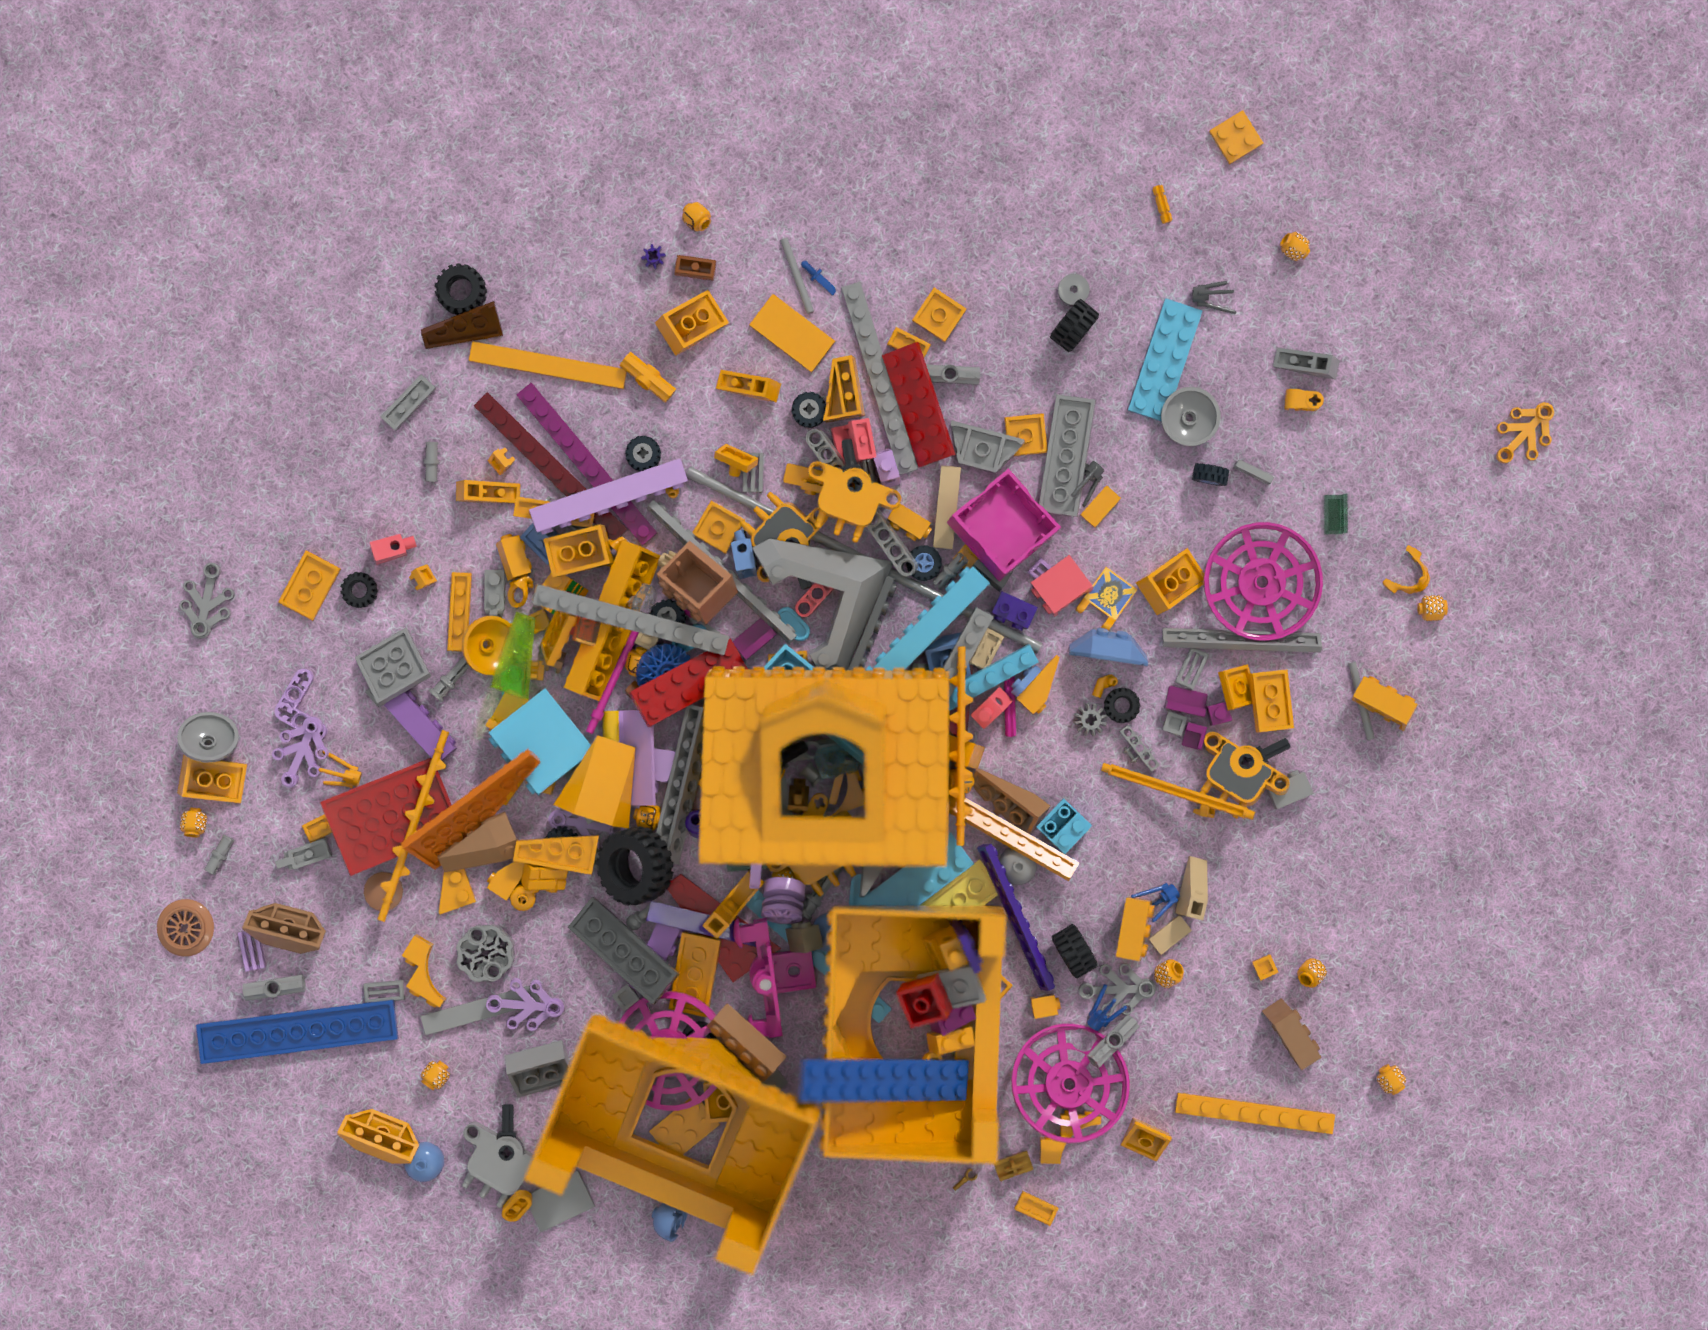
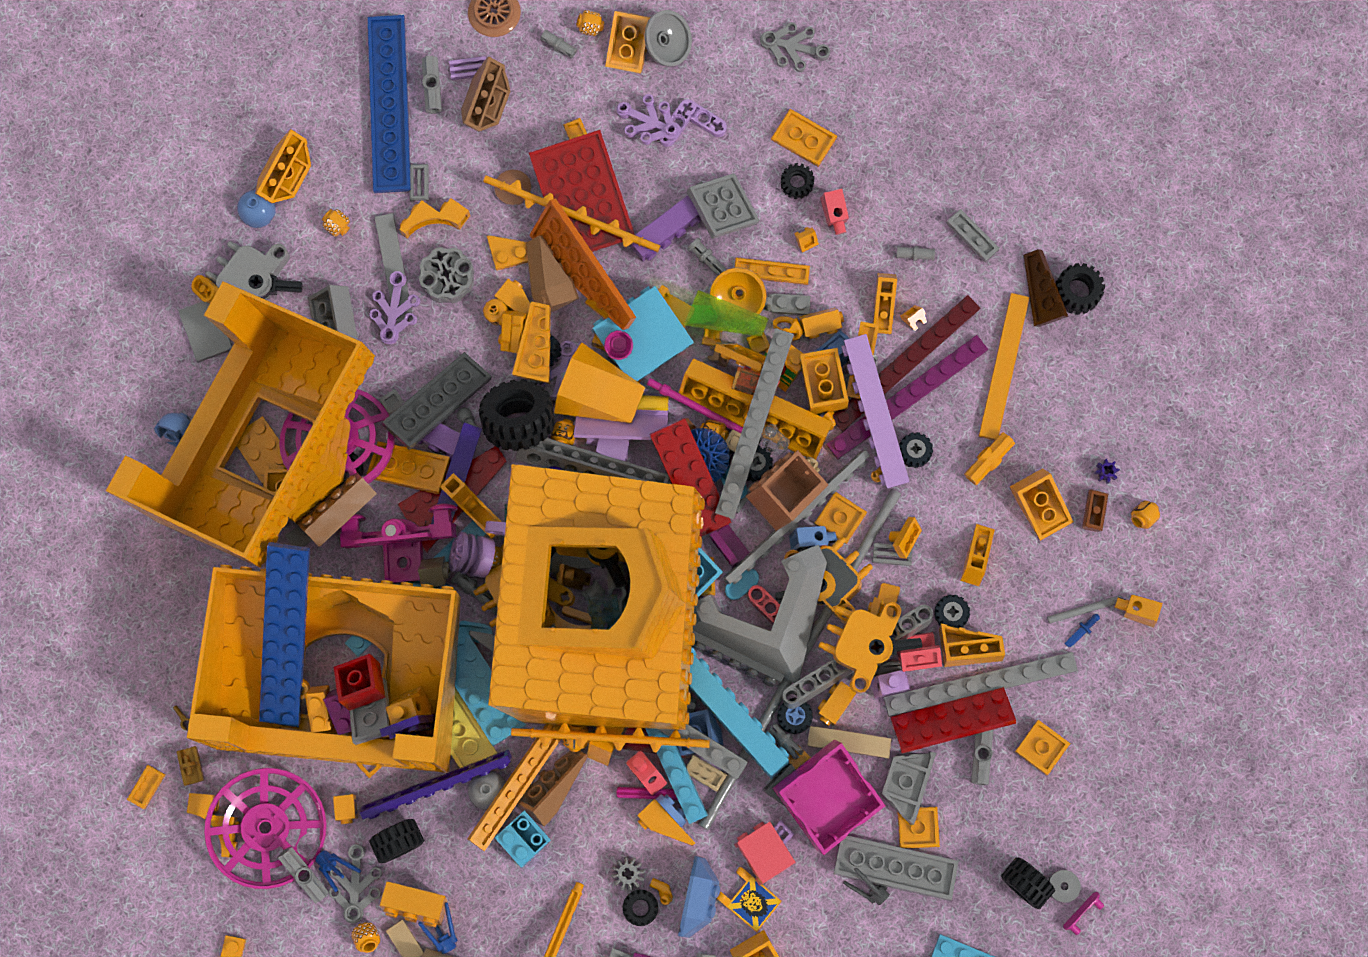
camera: 90 degrees right, 10 degrees down
light grey hinge [275,838,332,870] -> none
light orange plant [318,751,362,788] -> none
light orange tile [749,294,835,373] -> none
light orange plate [887,327,931,358] -> none
dark purple brick [991,591,1038,631] -> none
light orange tile [1080,485,1121,528] -> none
light grey piece [1119,725,1160,772] -> none
light orange slope [1121,1117,1172,1162] -> none
none -> dark pink hair [604,330,633,360]
none -> dark pink piece [1063,892,1104,935]
none -> light orange torso [1114,595,1163,628]

